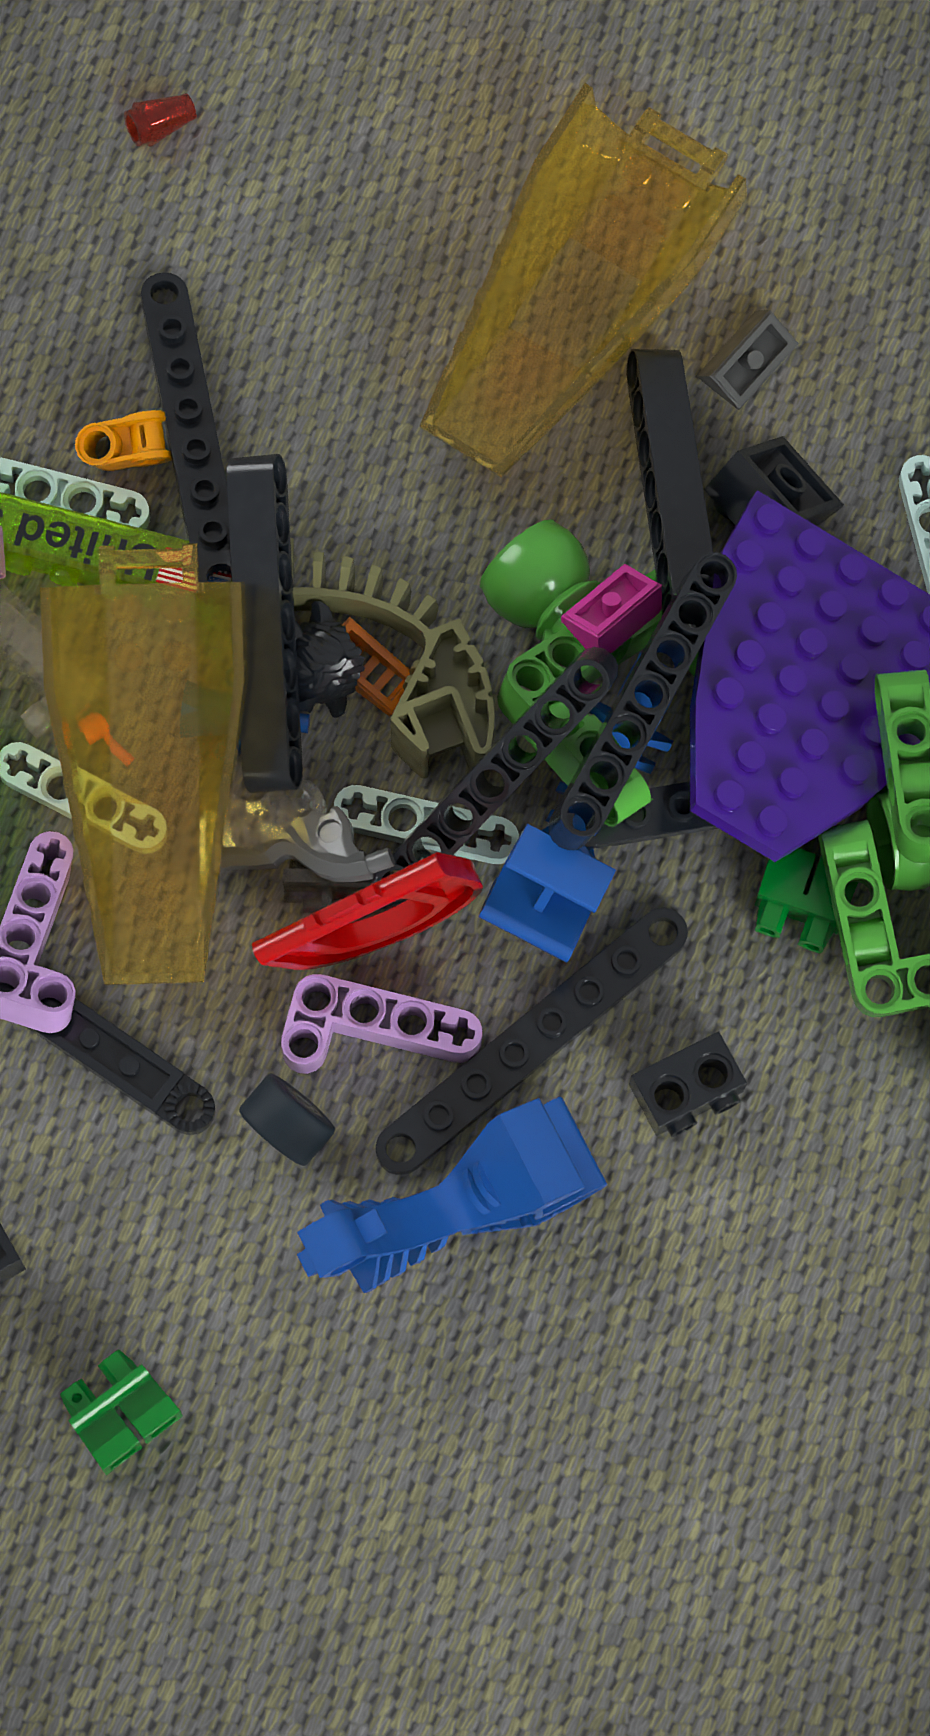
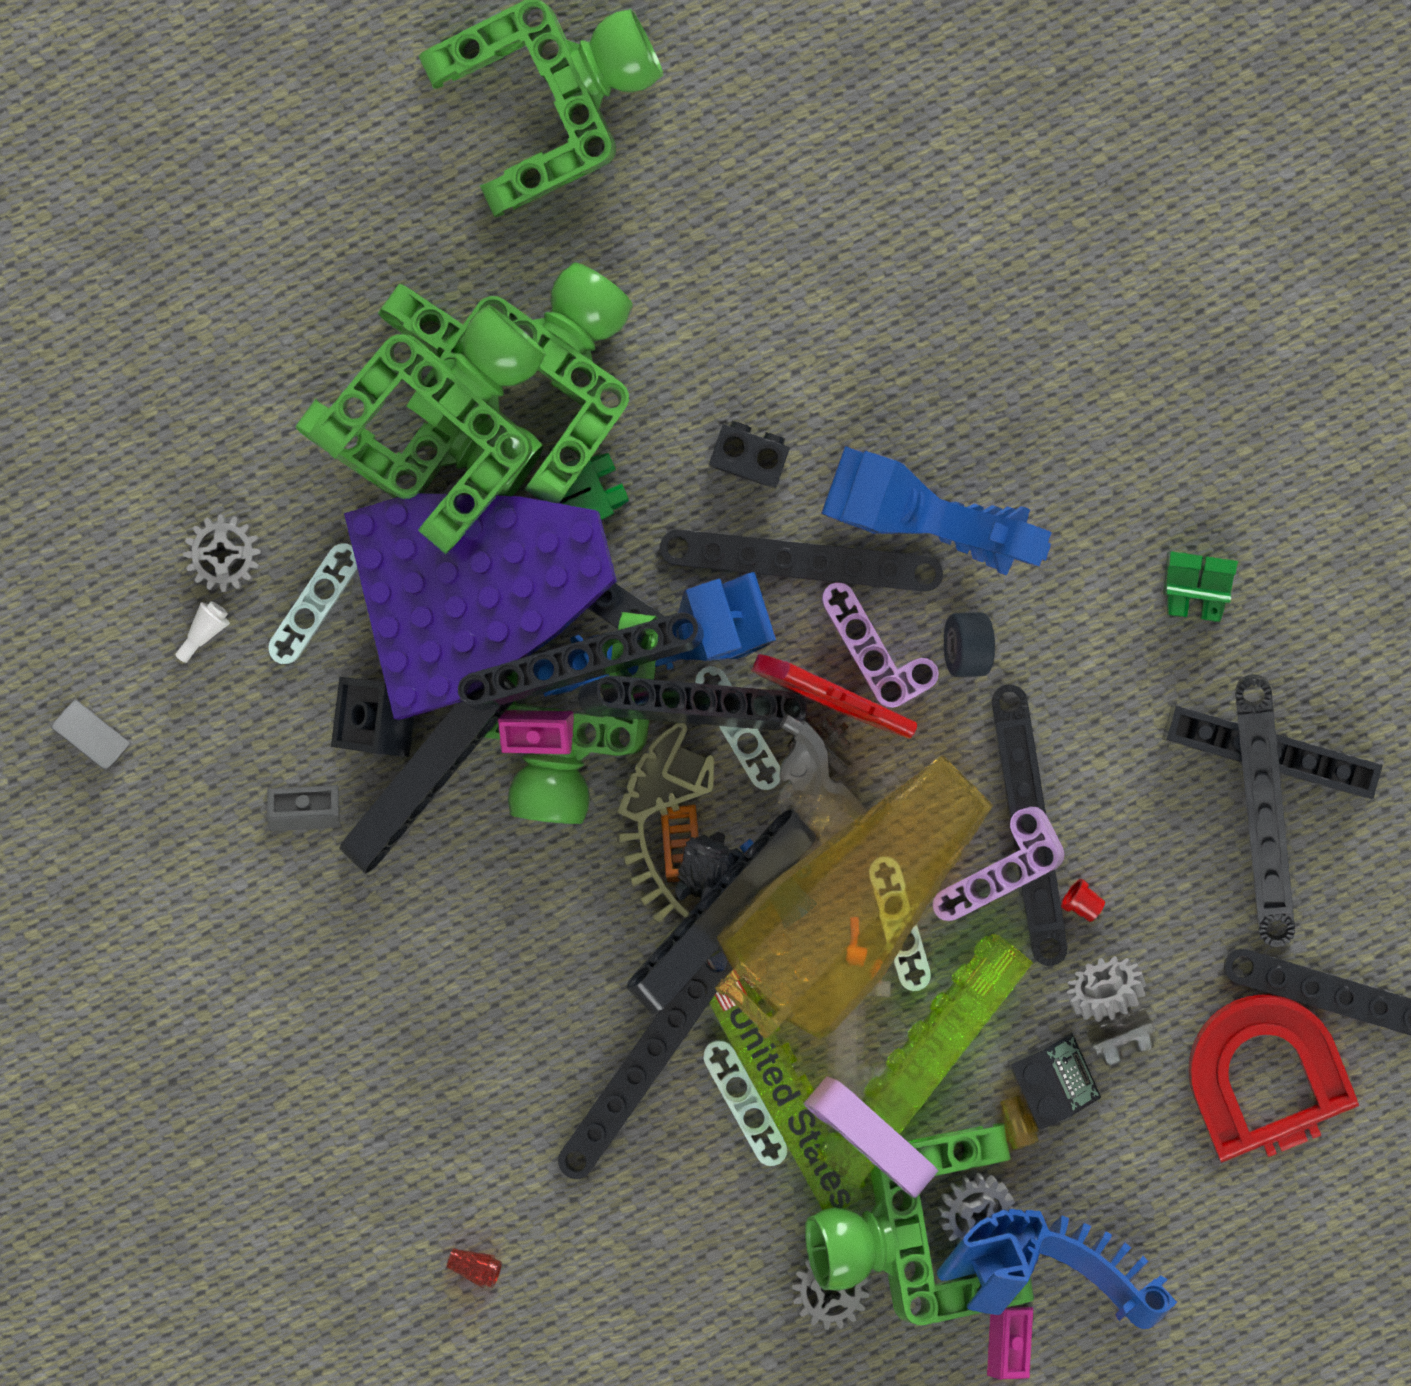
camera: 130 degrees left, 15 degrees up
light orange piece [75,410,172,471] -> none
clear yellow windscreen [420,83,747,477] -> none

